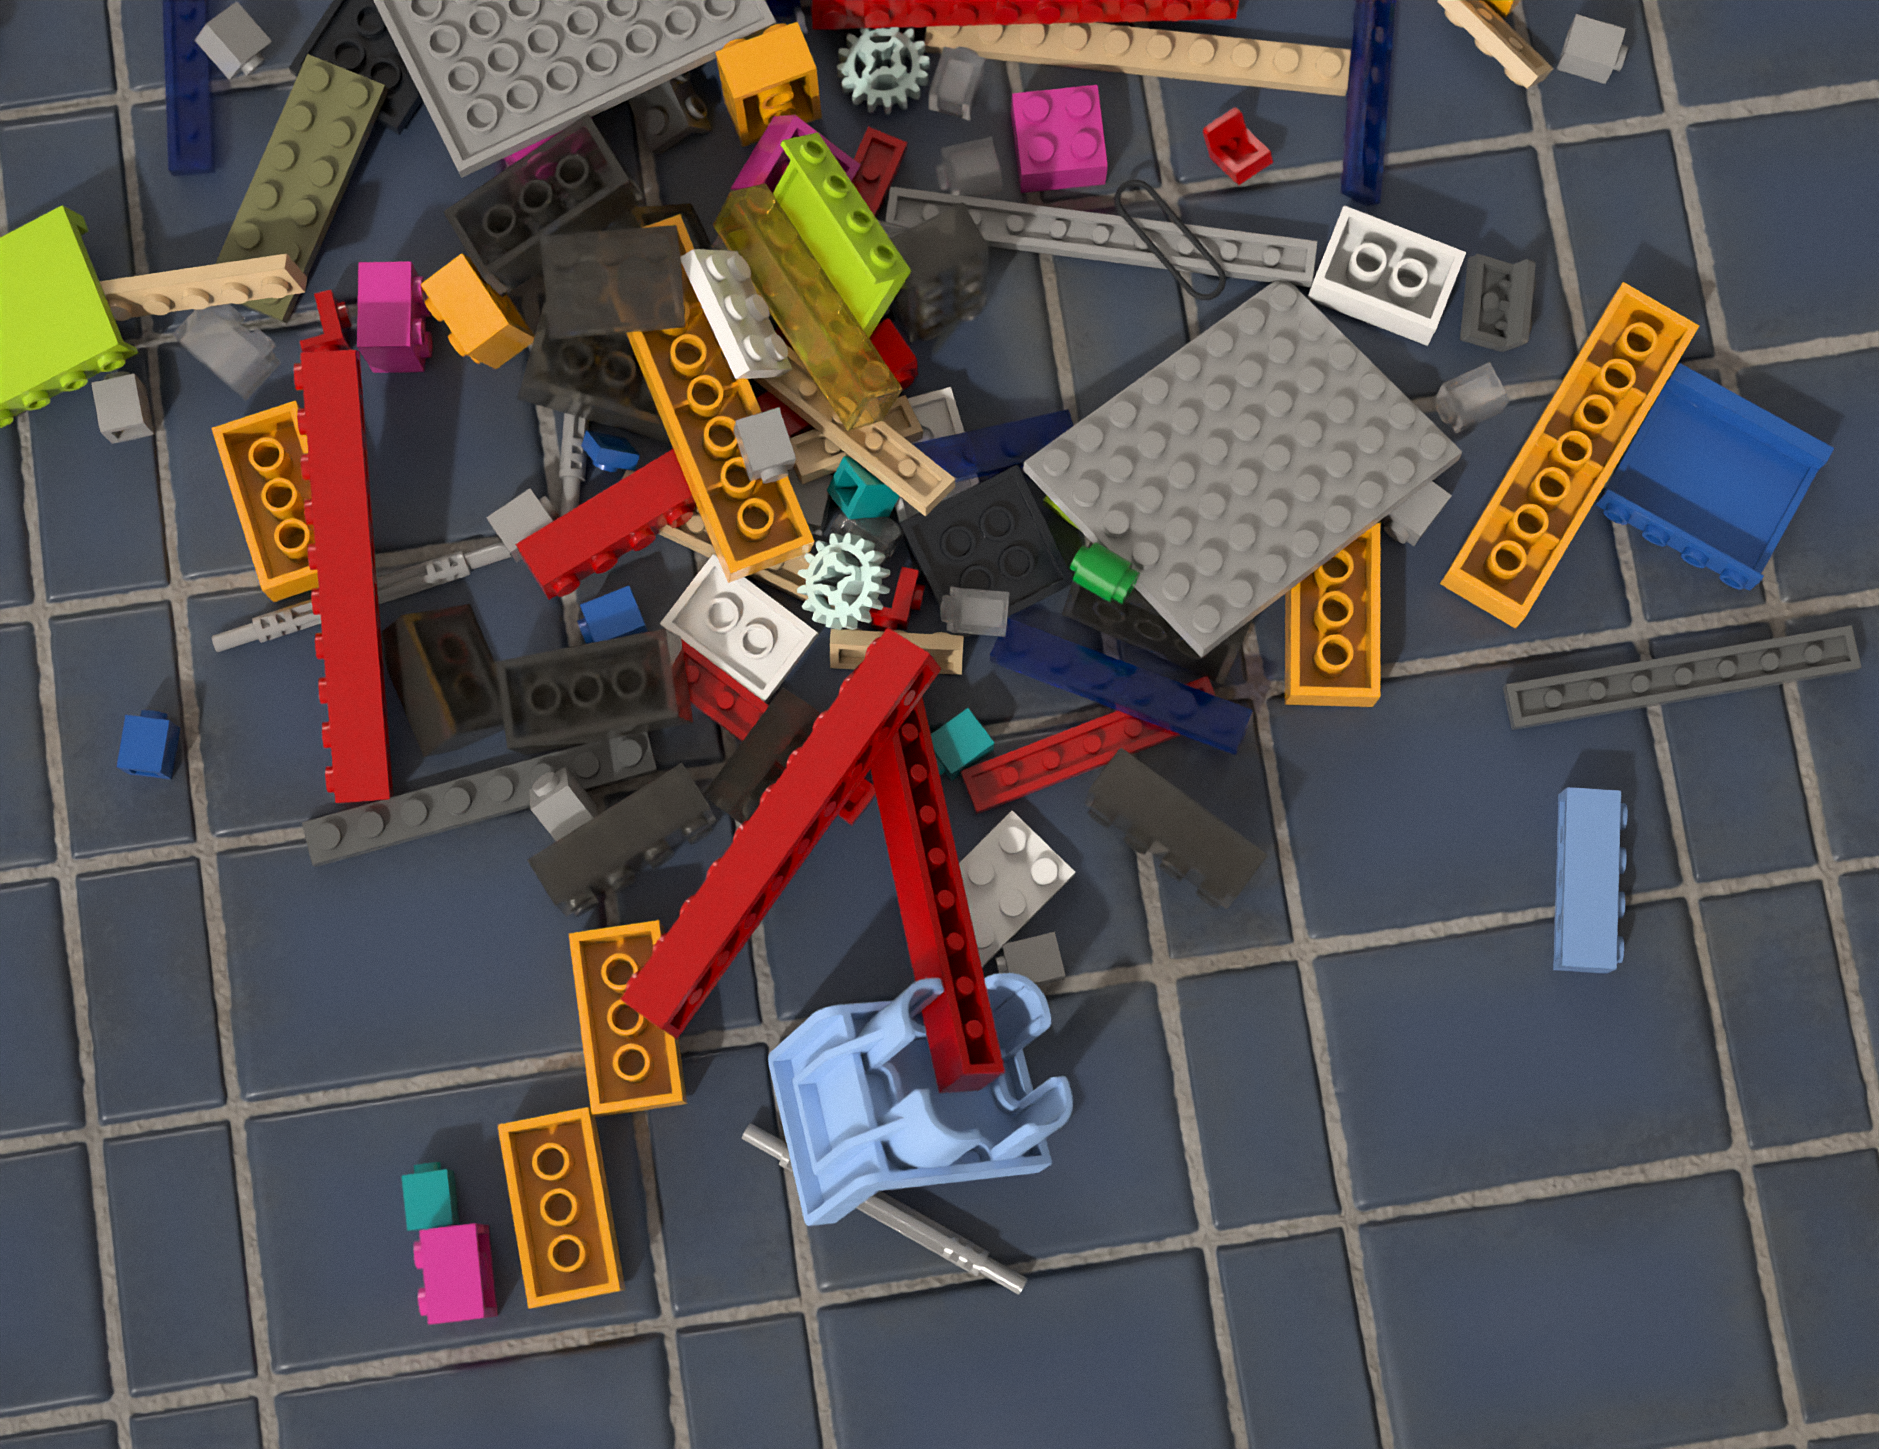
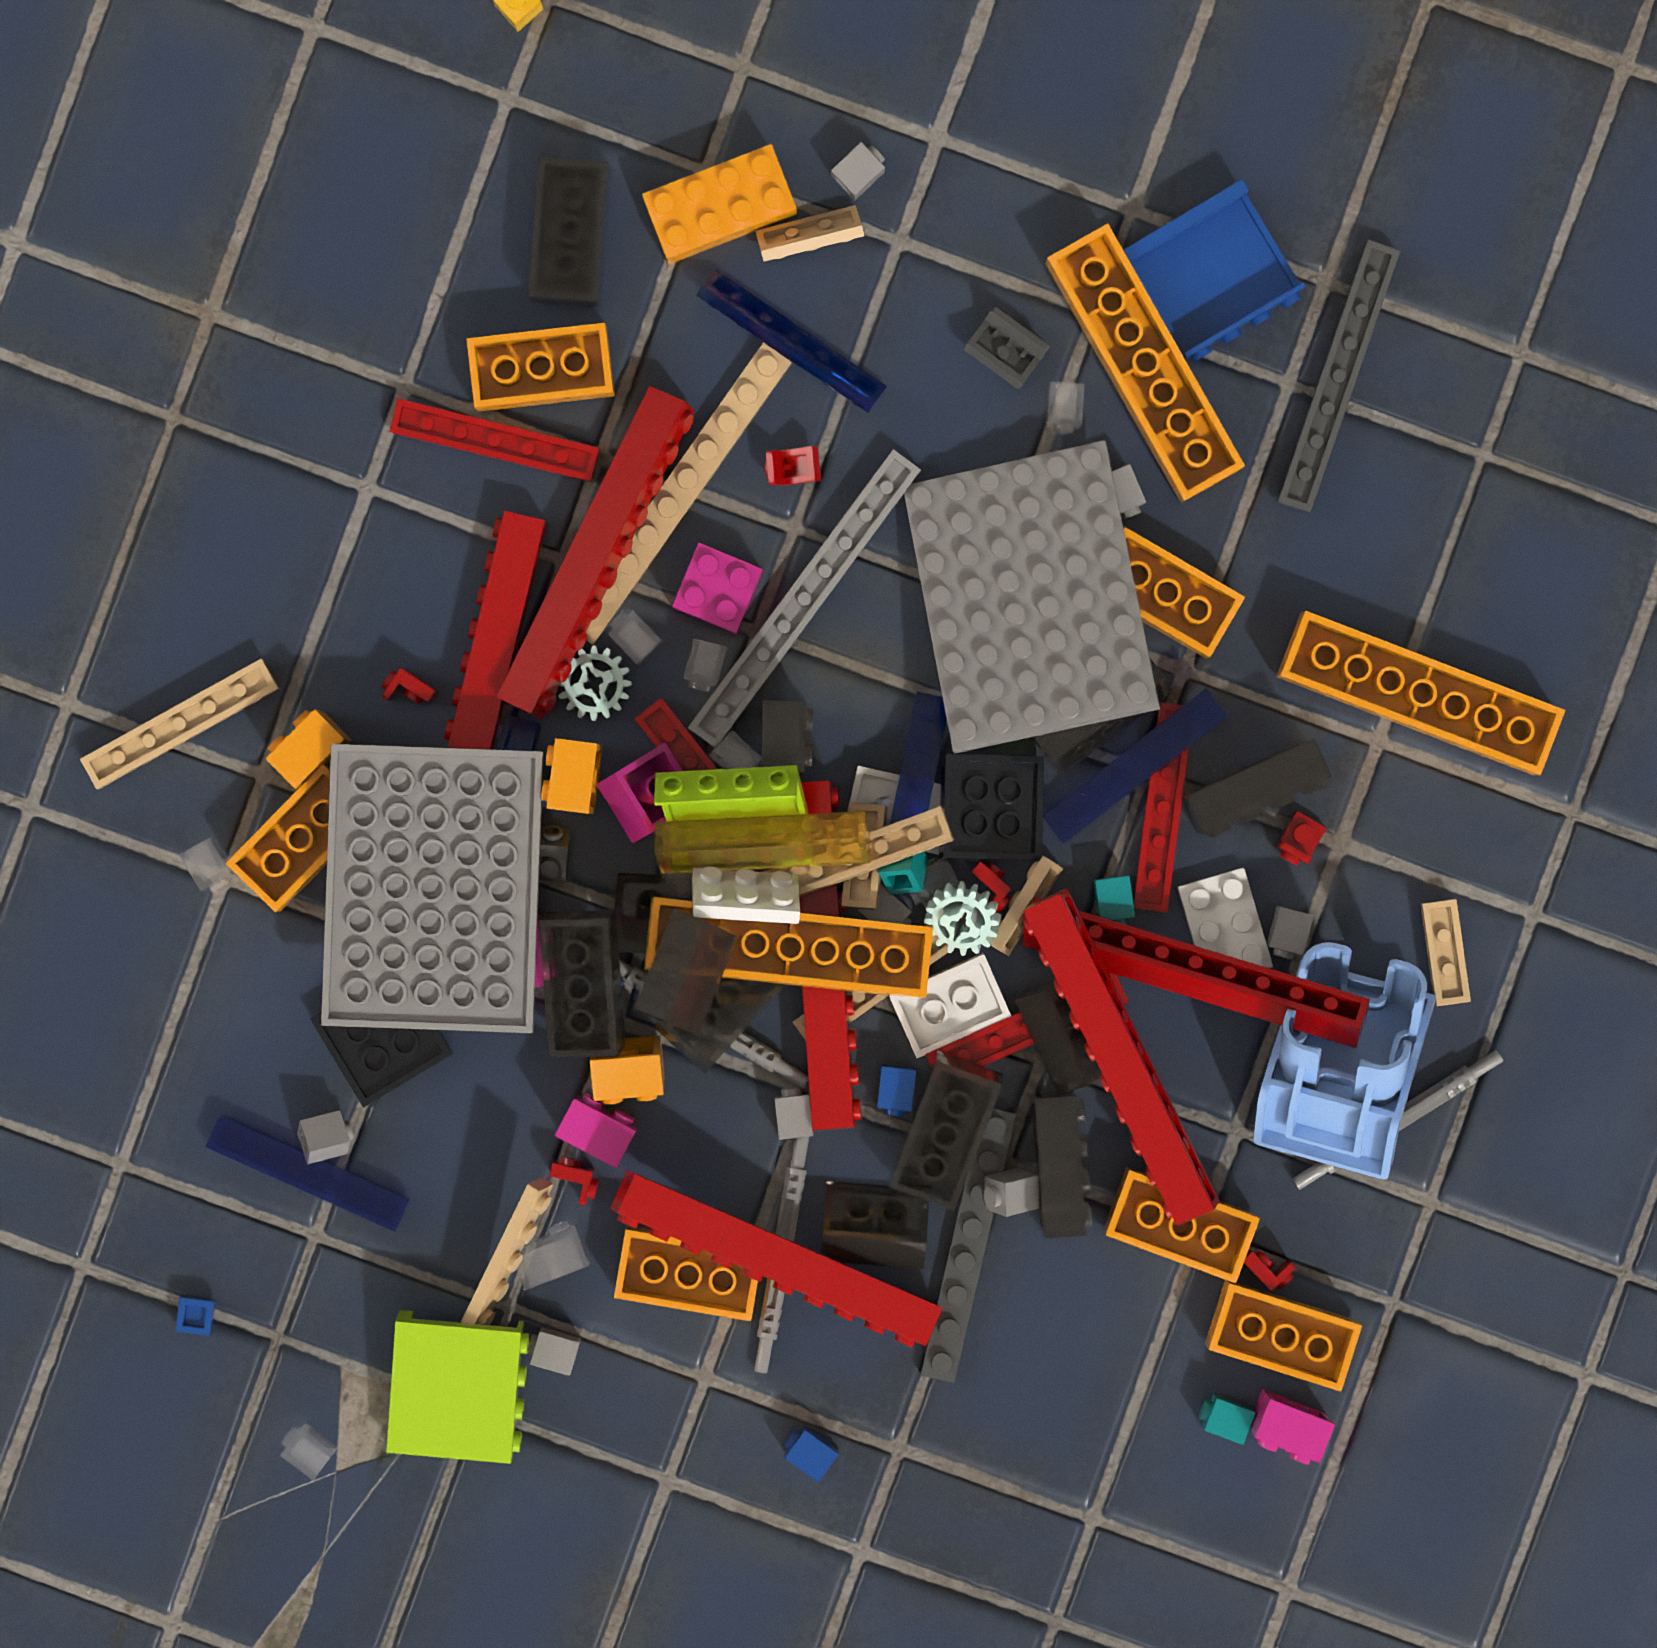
camera: 60 degrees left, 10 degrees up
olive plate [215,54,389,324] -> none
blue plate [581,430,640,472] -> none
light grey brick [733,407,796,483] -> none
clear brick [941,586,1010,637] -> none
green brick [1070,542,1140,604] -> none
black piece [1114,179,1226,301] -> none
white brick [1307,206,1466,346] -> none
medium blue brick [1553,787,1628,974] -> none
none -> red bracket [1244,1249,1296,1291]
none -> red bracket [1275,811,1327,866]
none -> light orange brick [1276,611,1566,776]
none -> tan plate [1420,899,1471,1006]

